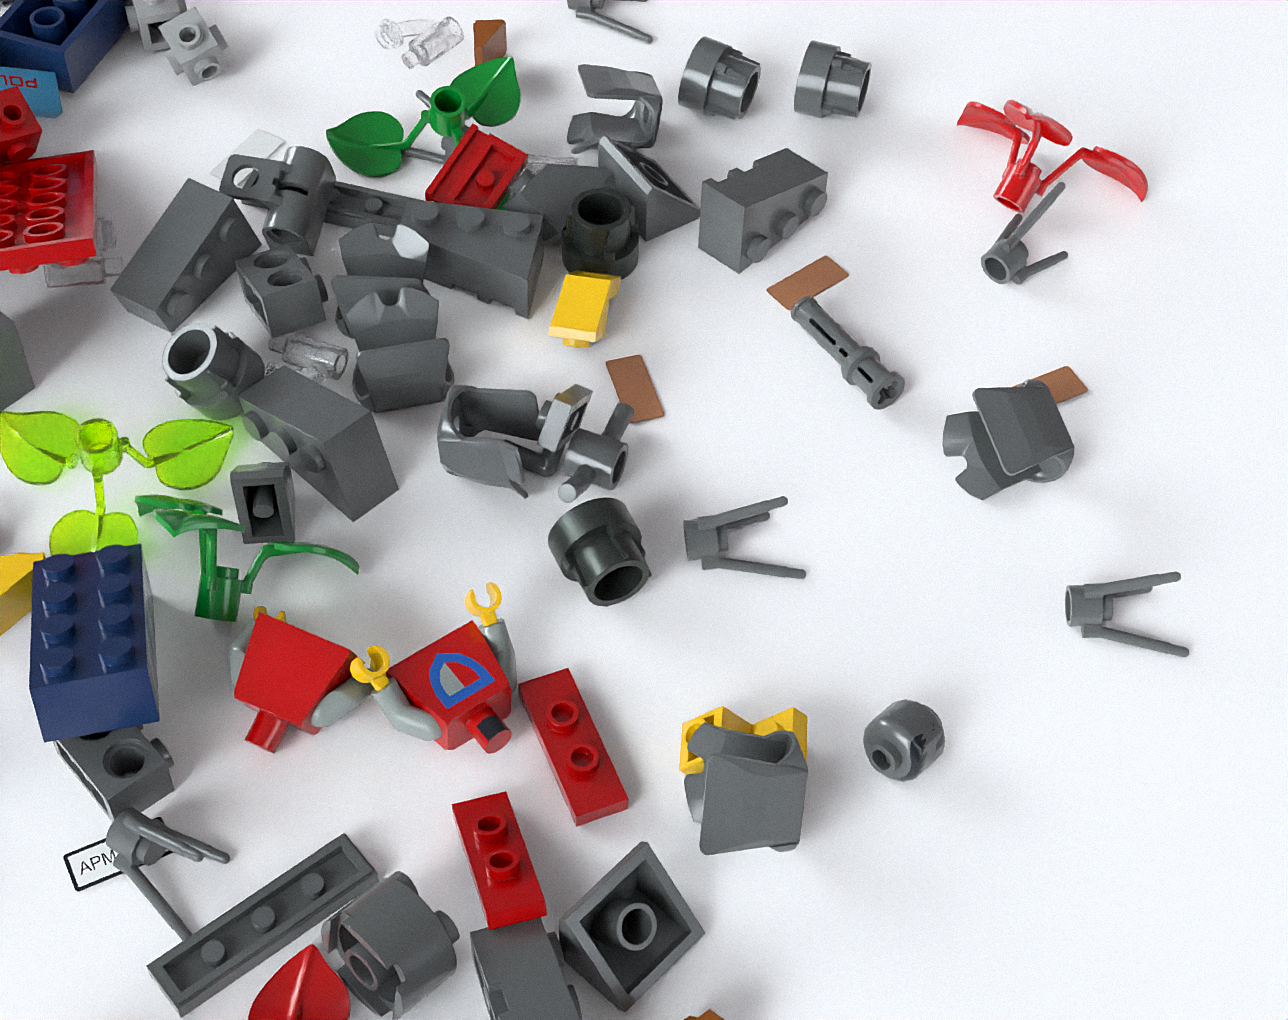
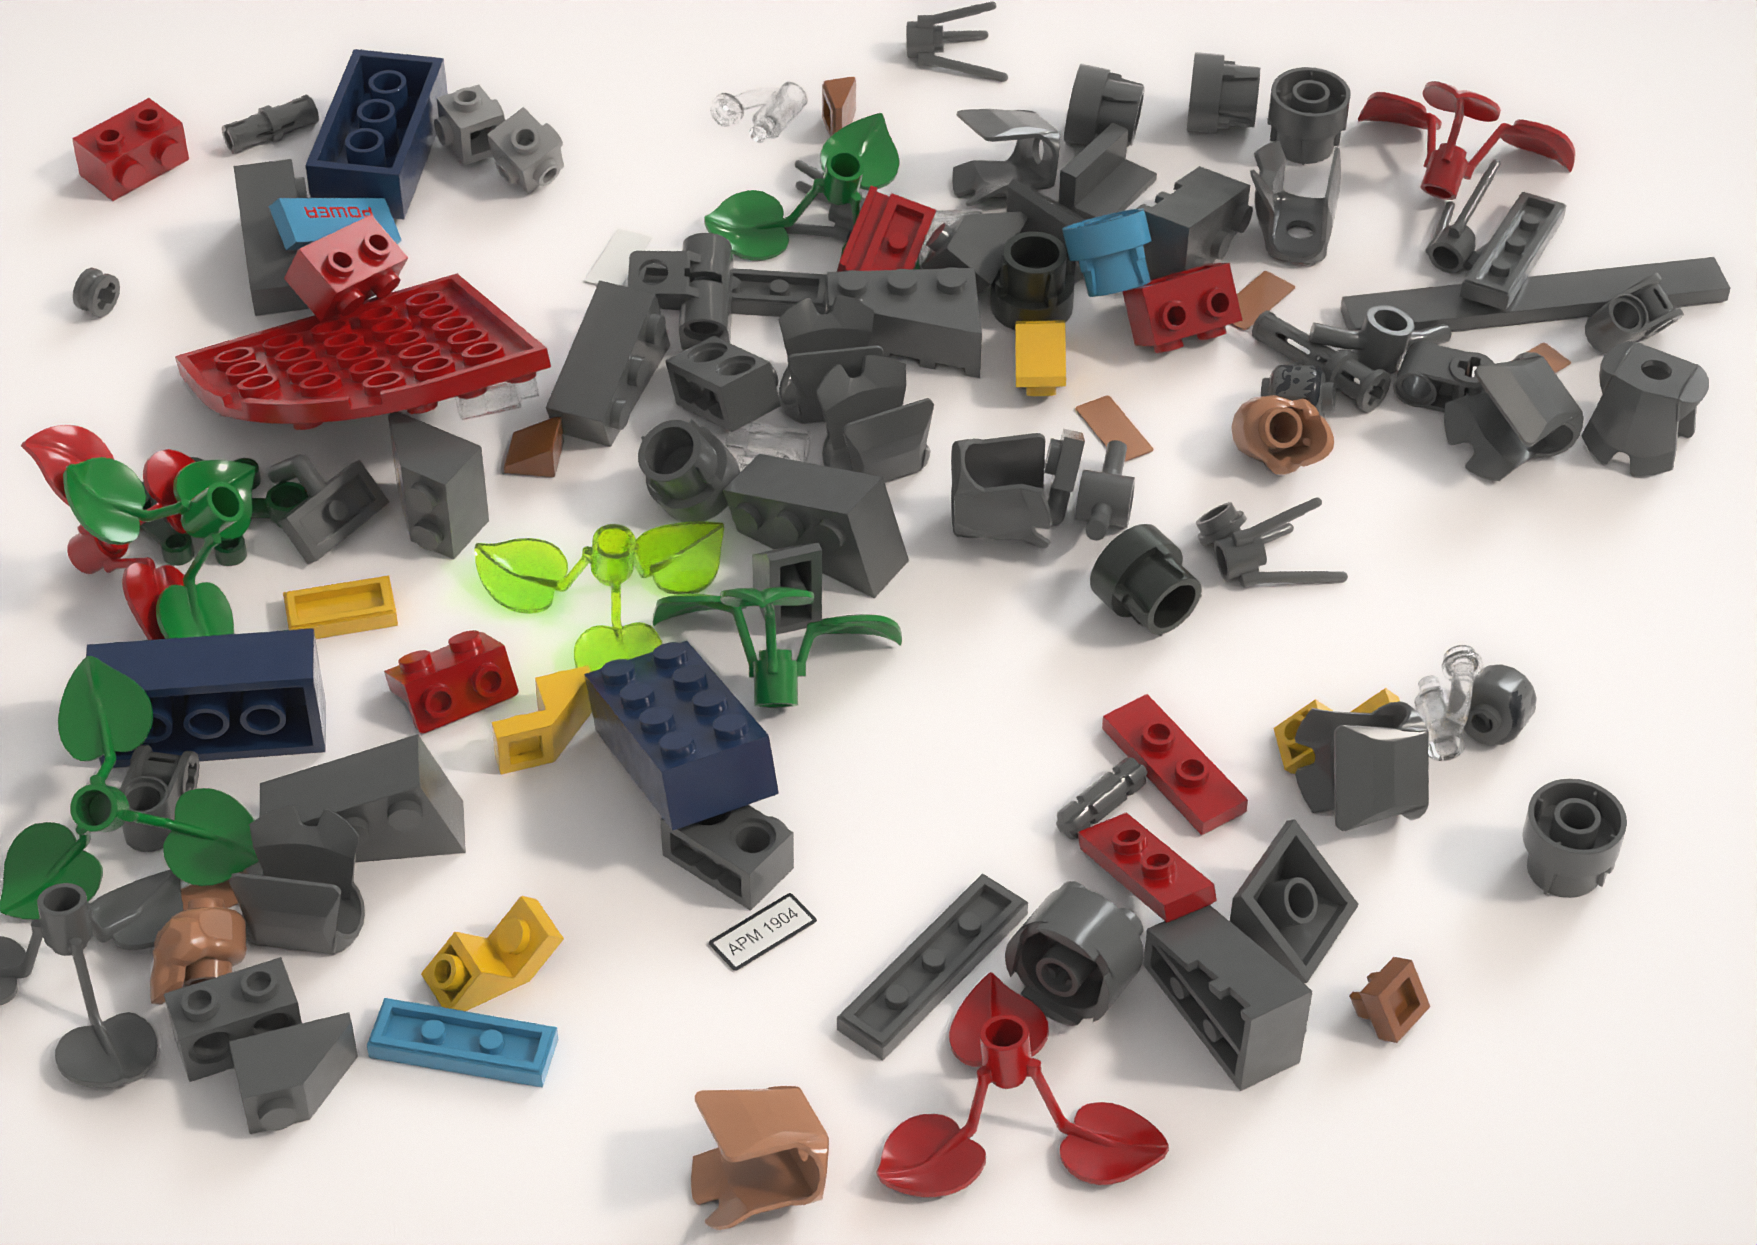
camera: 10 degrees left, 5 degrees down
dark grey plant [105,808,230,941] -> none
red torso [228,606,386,754] -> none
torso [350,582,517,754] -> none
dark grey plant [1065,571,1189,657] -> none
none -> dark orange slope [504,417,564,477]
none -> dark grey axle [1056,757,1147,839]
none -> dark grey panel [1058,122,1157,220]
none -> dark azure piece [1062,208,1151,297]
none -> red brick [1122,263,1243,353]
none -> dark grey plate [1195,502,1247,545]
none -> nougat head [1231,395,1334,474]
none -> dark grey piece [1250,141,1341,263]
none -> dark grey head [1261,365,1336,418]
none -> dark grey piece [1267,67,1351,165]
none -> dark grey piece [1309,305,1452,374]
none -> dark grey tile [1340,257,1731,331]
none -> dark grey piece [1393,341,1494,412]
none -> clear plant [1414,645,1484,761]
none -> dark grey tile [1460,192,1567,310]
none -> dark grey piece [1522,778,1627,898]
none -> dark grey piece [1581,341,1709,476]
none -> dark grey piece [1585,273,1684,353]

